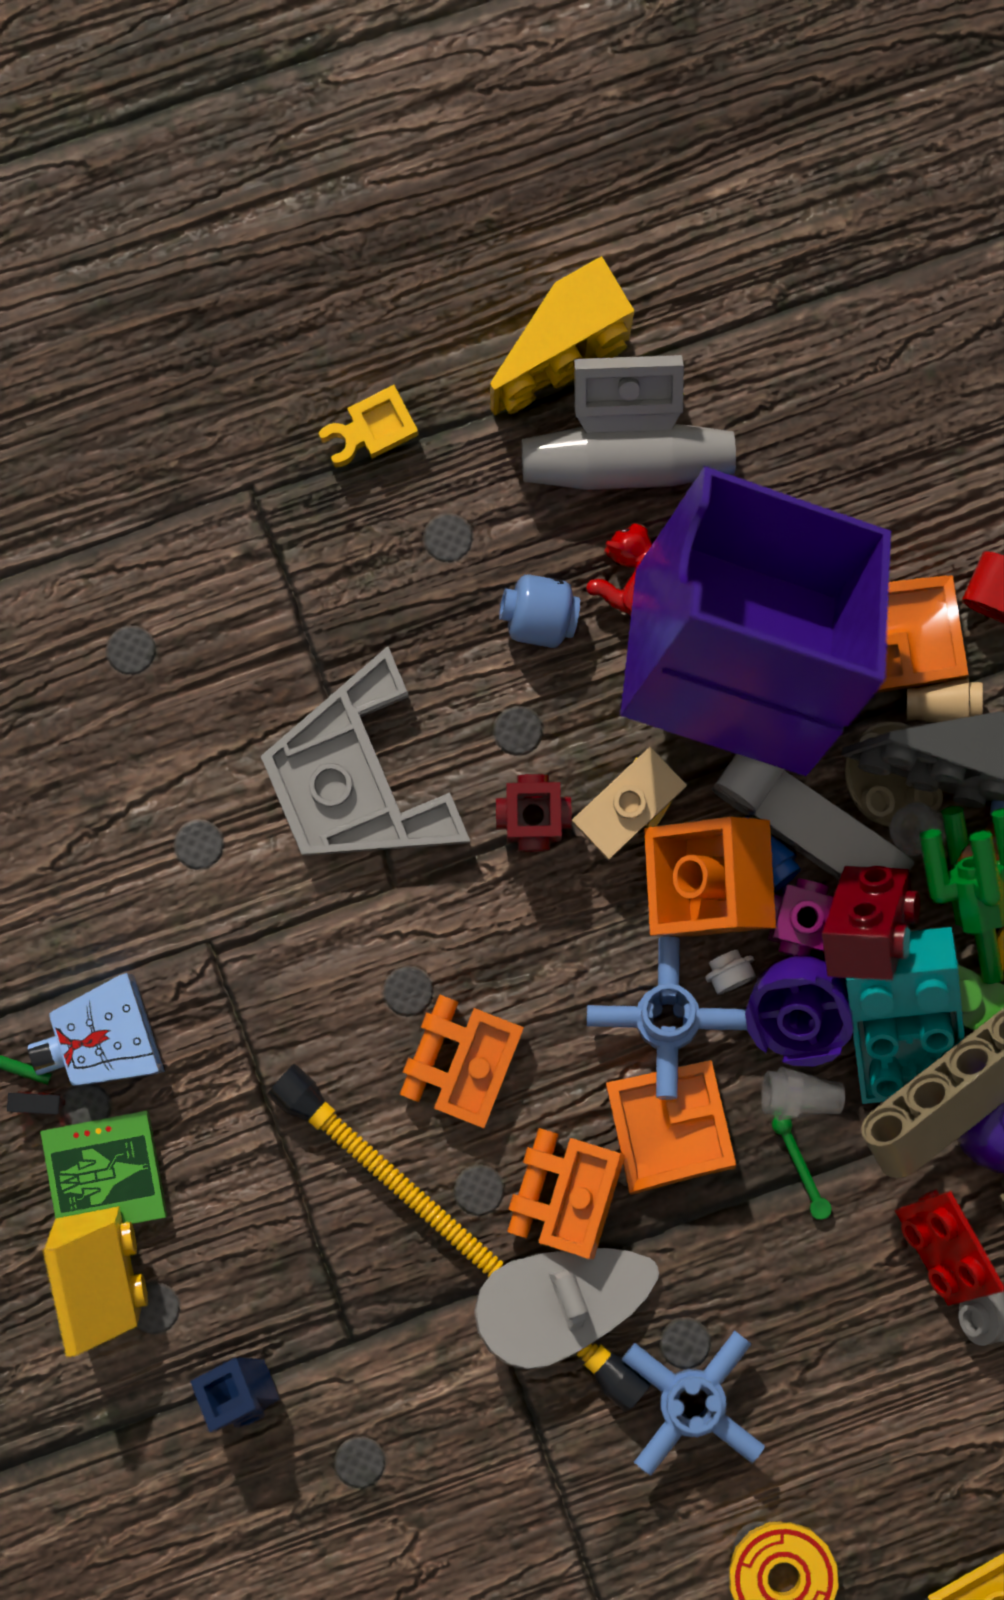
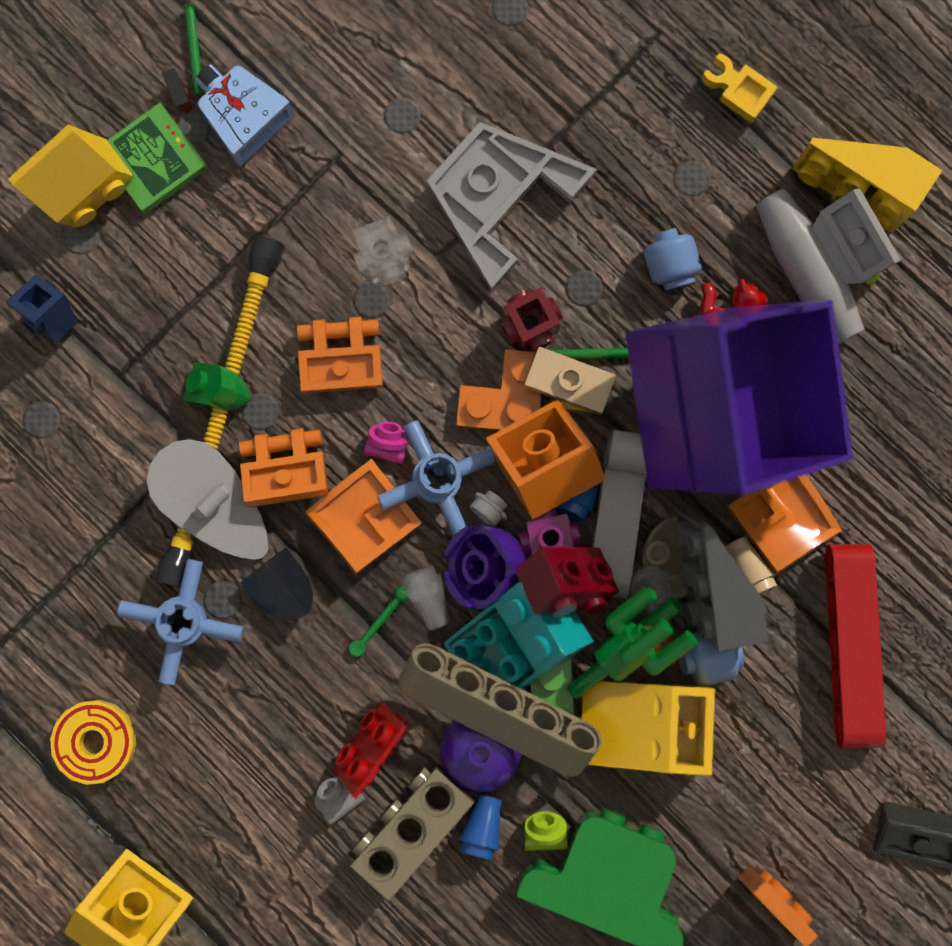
camera: 65 degrees right, 0 degrees up
none -> green plate [183,362,252,410]
none -> black brick [240,548,313,620]
none -> clear brick [352,216,414,286]
none -> dark pink plate [364,421,409,464]
none -> orange plate [456,349,541,431]
none -> green piece [545,348,629,360]

